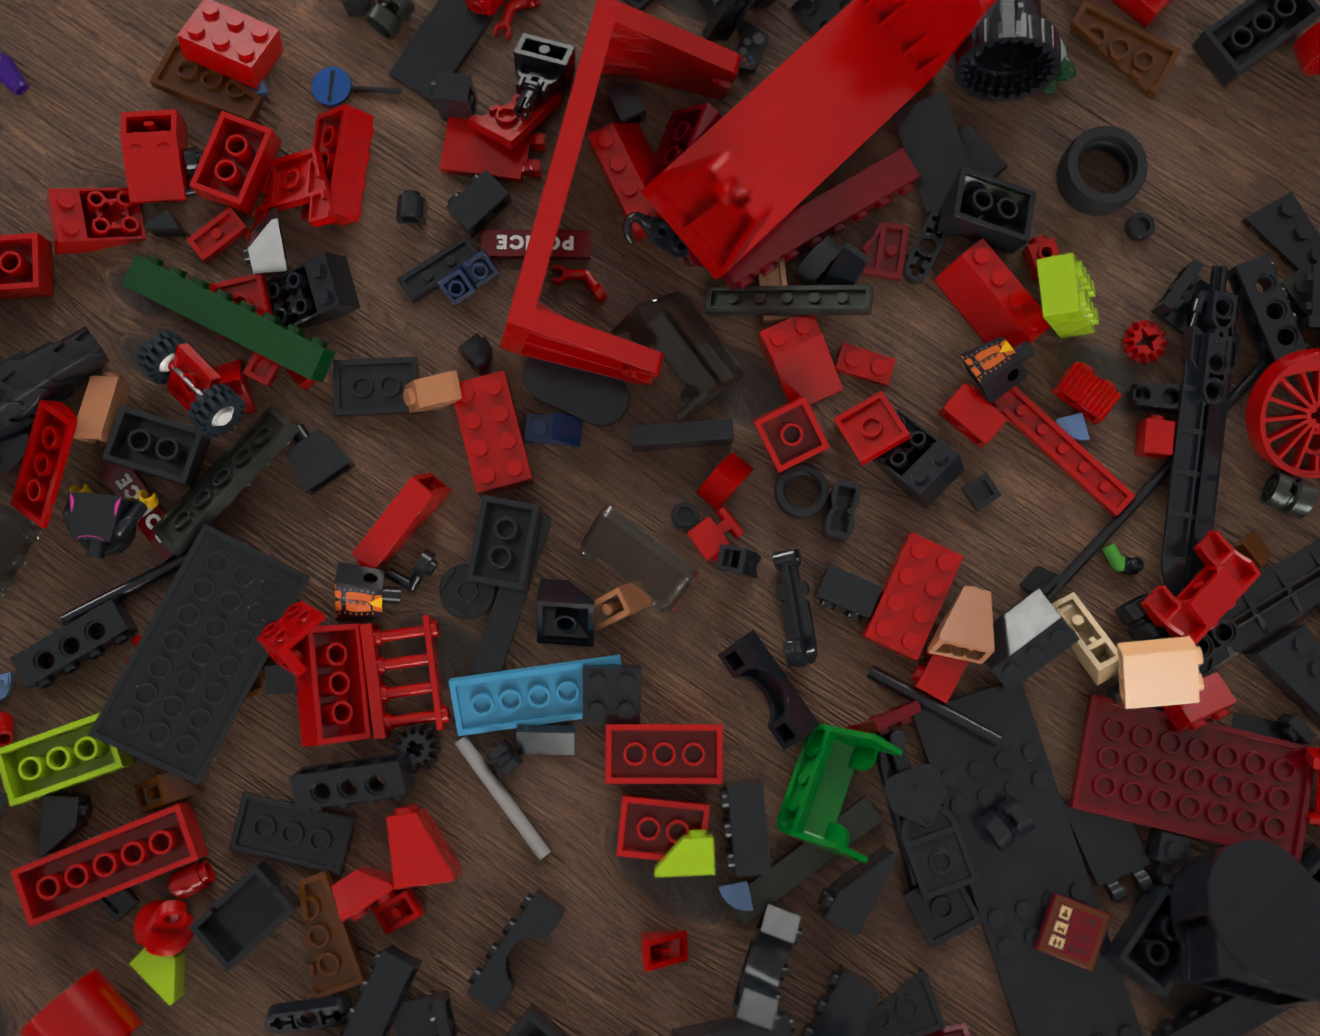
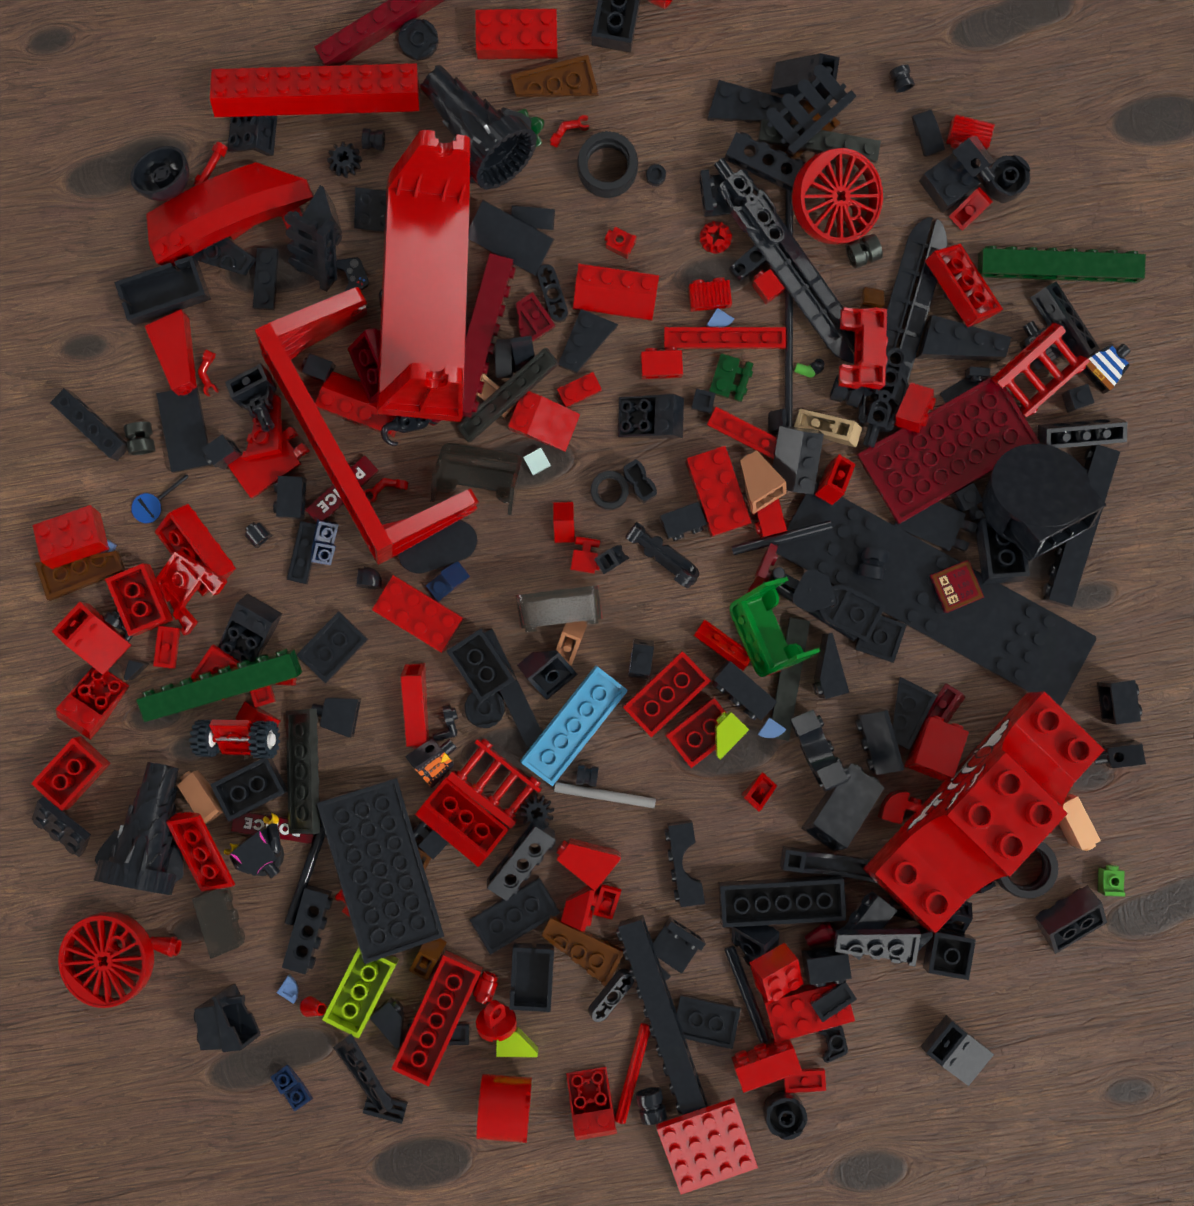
camera: 45 degrees left, 5 degrees up
slope [243,208,287,274] -> none
red bracket [256,601,326,678] -> none
nougat slope [403,370,462,413] -> none
black tile [516,725,575,755] -> none
black plate [583,665,641,724] -> none
black piece [630,418,734,452] -> none
black plate [671,502,699,531] -> none
black arch [718,630,820,750] -> none
red brick [752,396,830,473] -> none
red tile [833,391,911,466] -> none
black slope [938,166,1037,254] -> none
black torso [960,337,1035,403] -> none
lime brick [1037,253,1099,339] -> none
light nougat brick [1117,636,1204,709] -> none
none -> light aqua tile [523,448,551,476]
none -> red arm [550,115,590,148]
none -> black wing [558,309,618,374]
none -> black torso [628,639,654,679]
none -> red plate [693,619,750,671]
none -> red plate [707,406,777,459]
none -> dark green plate [709,353,754,402]
none -> red brick [815,454,856,505]

